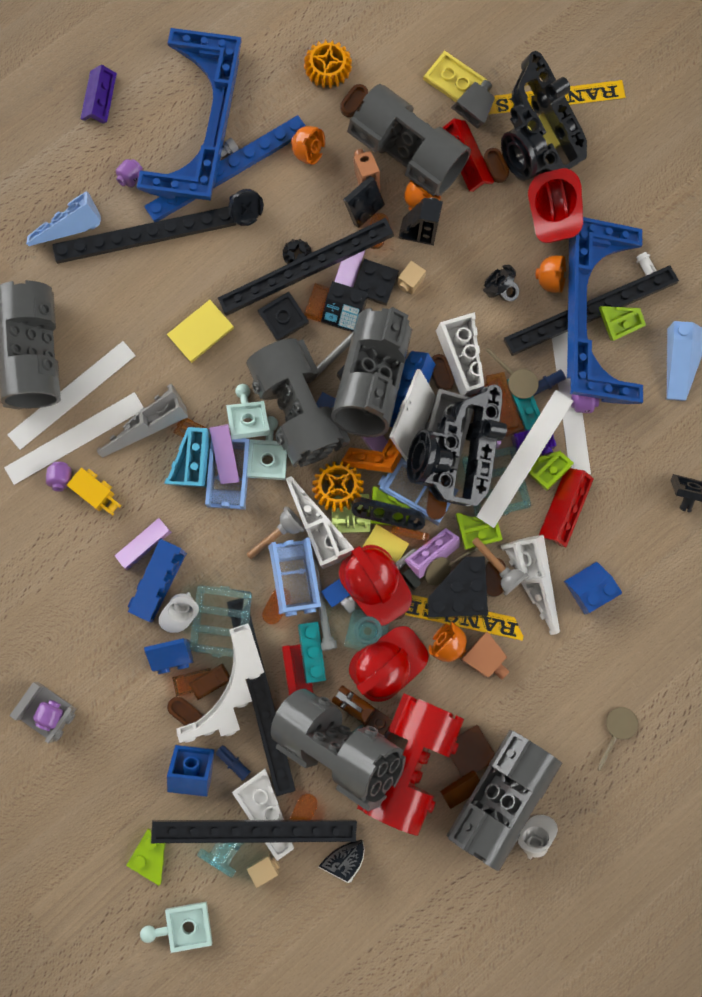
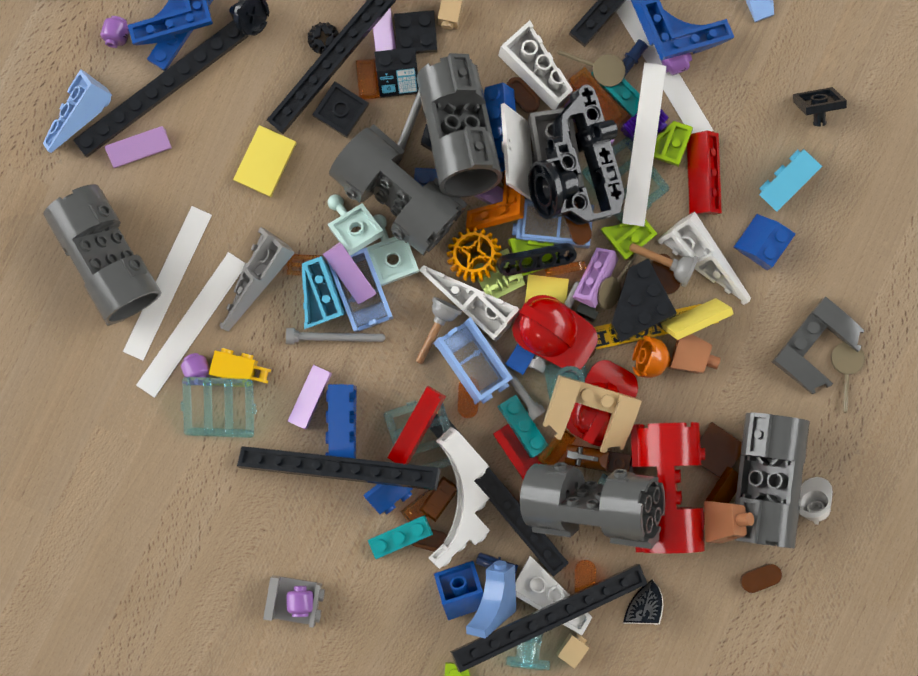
camera: 20 degrees left, 5 degrees up
white piece [159,592,199,633] -> none
none -> lavender slope [105,126,172,168]
none -> clear light blue bar [180,377,256,438]
none -> black plate [237,446,441,491]
none -> light grey piece [286,328,385,344]
none -> teal plate [368,515,433,559]
none -> red panel [387,386,446,464]
none -> medium blue arch [466,560,516,638]
none -> clear orange tile [538,429,576,465]
none -> tan wedge [543,375,642,453]
none -> light yellow tile [661,298,734,340]
none -> nougat torso [704,501,754,544]
none -> reddish brown tile [740,564,782,593]
none -> medium azure wedge [759,149,822,211]
none -> dark grey wedge [772,297,864,394]

